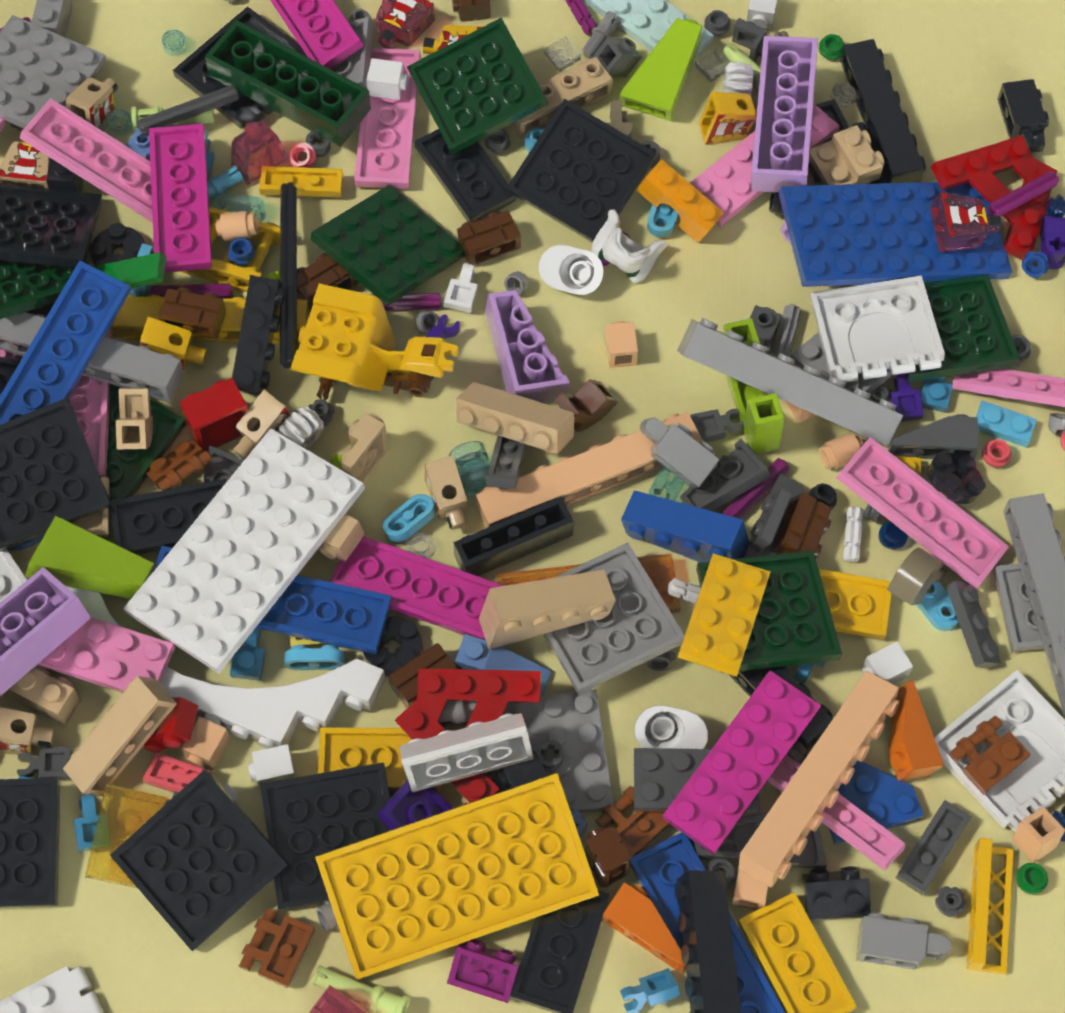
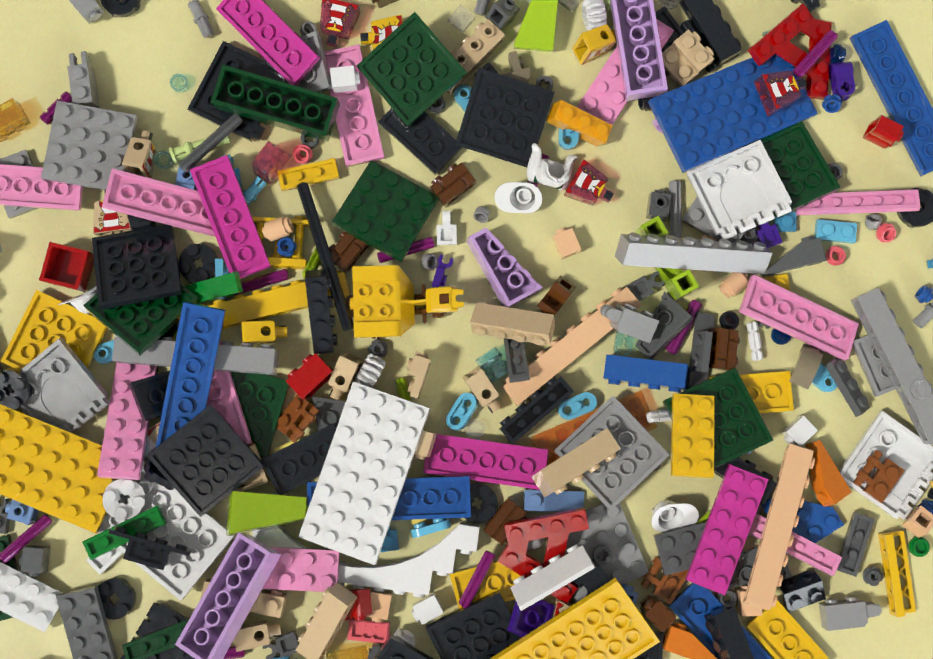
camera: 15 degrees left, 20 degrees up
tan brick [116,387,153,449] -> none
reddish brown brick [159,287,226,339] -> none
clear light blue beam [214,194,266,222] -> none
black plate [927,451,986,504] -> none
none -> magenta axle [459,550,495,608]
none -> medium azure plate [558,392,597,420]
none -> torso [564,159,614,206]

